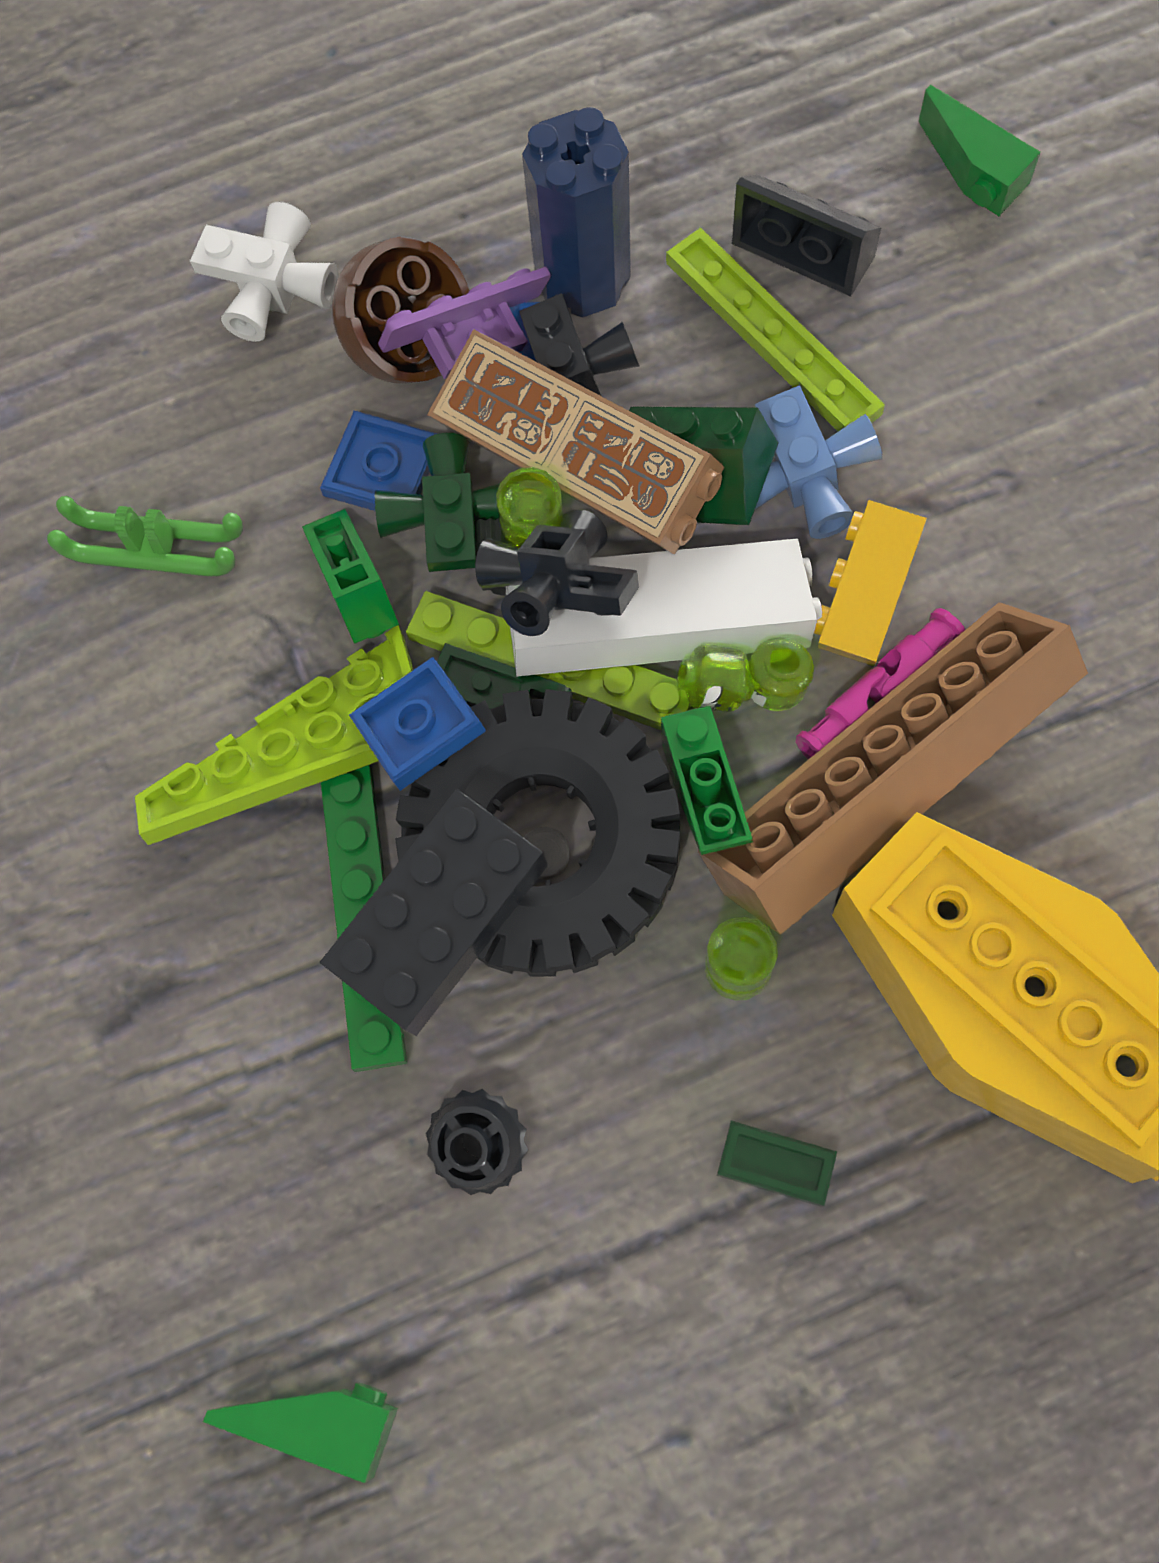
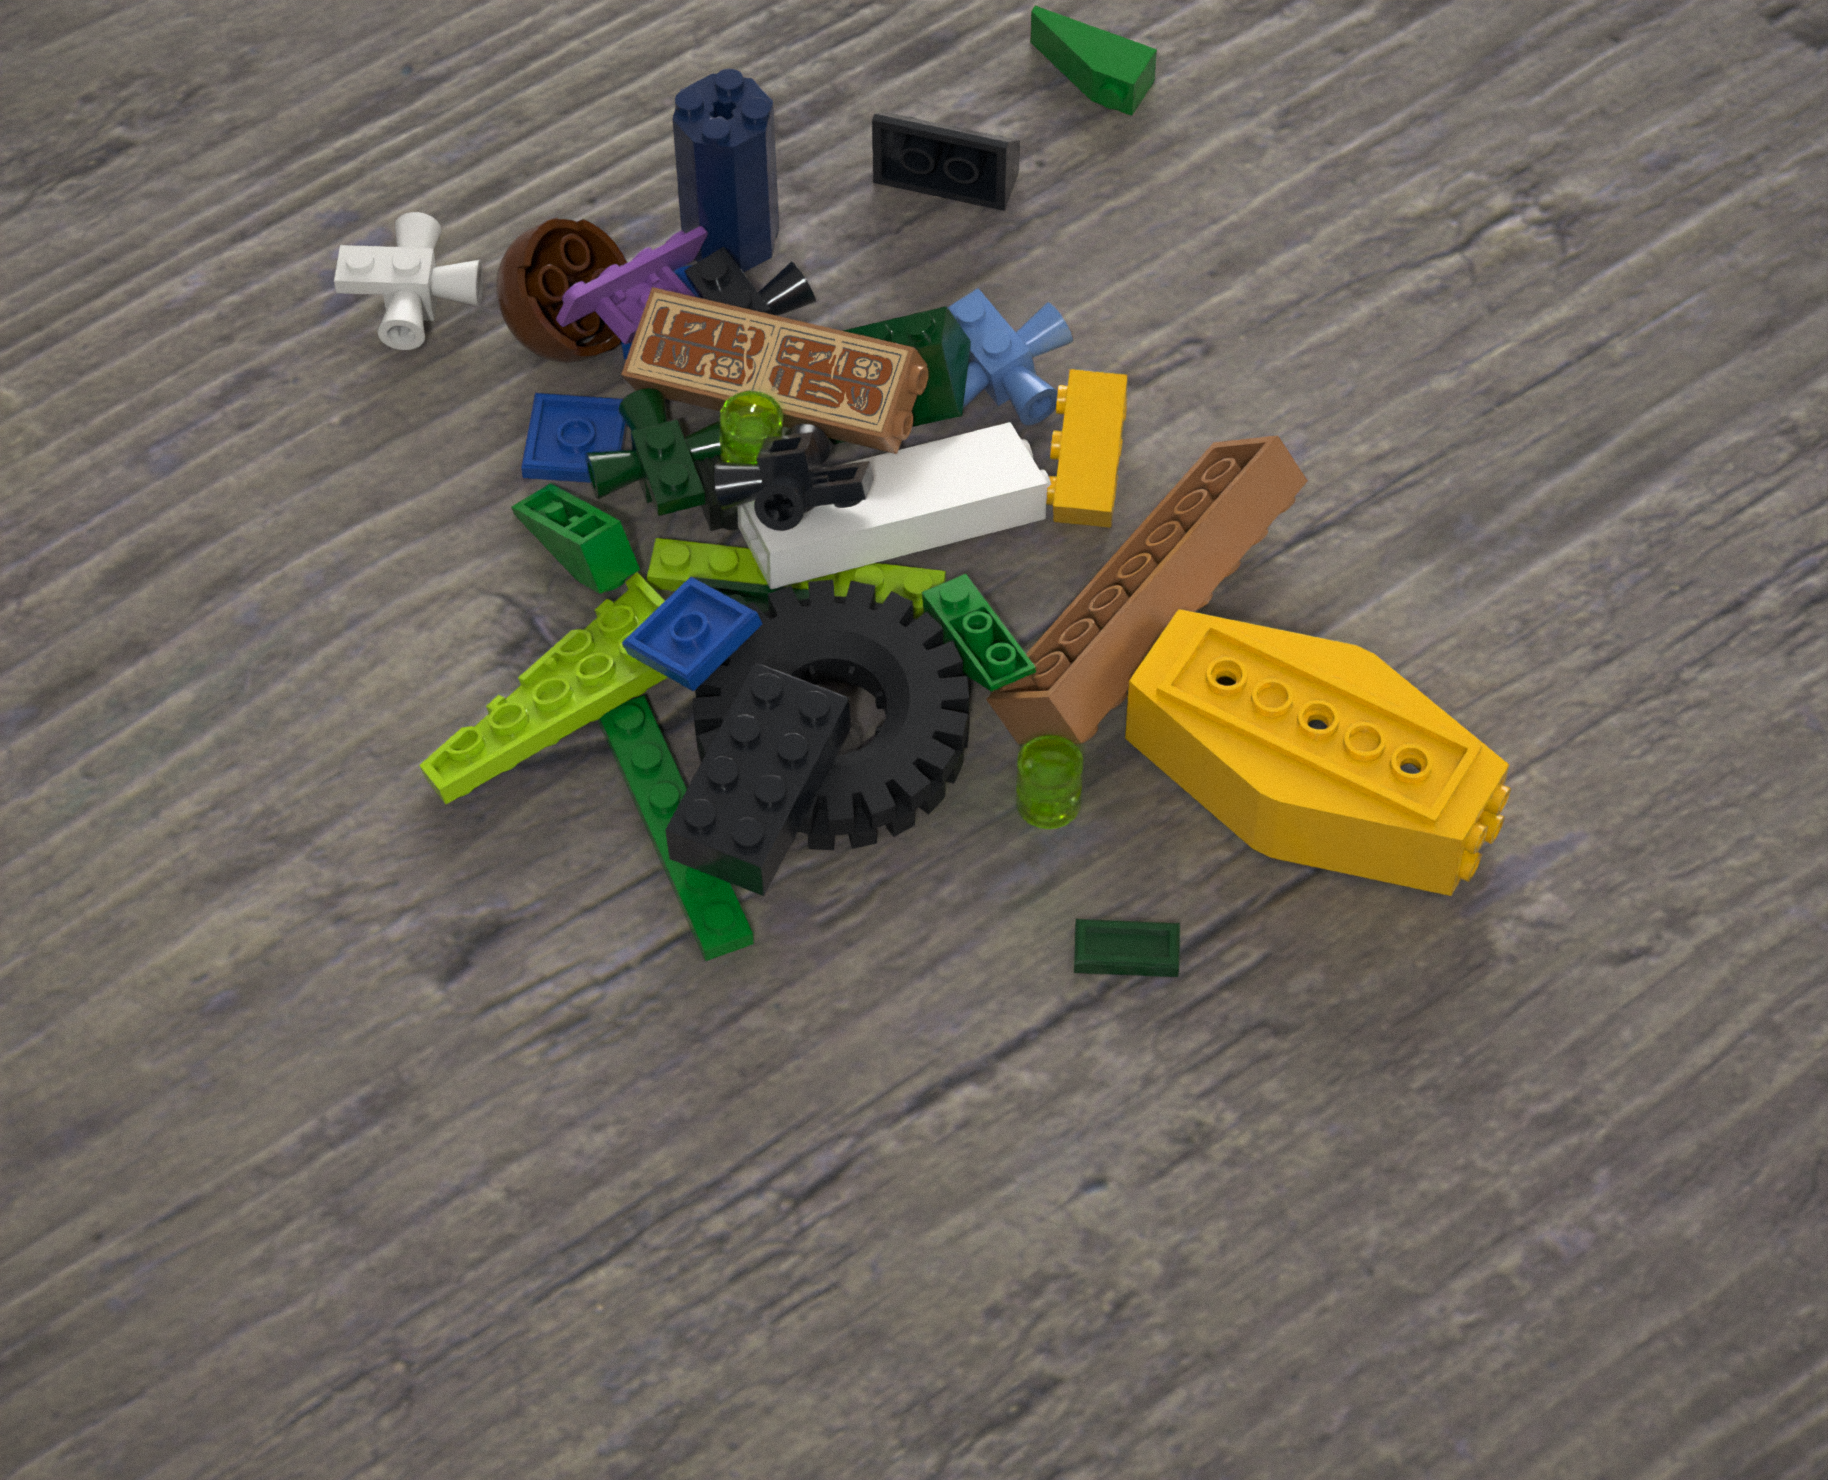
camera: 20 degrees left, 15 degrees down
bright green piece [47,496,243,576] -> none
green slope [203,1382,398,1483] -> none
black piece [425,1089,528,1195] -> none
lime plate [666,227,885,431] -> none
clear neon green head [678,644,756,712] -> none
clear neon green head [744,637,815,711] -> none
dark pink piece [795,608,965,759] -> none

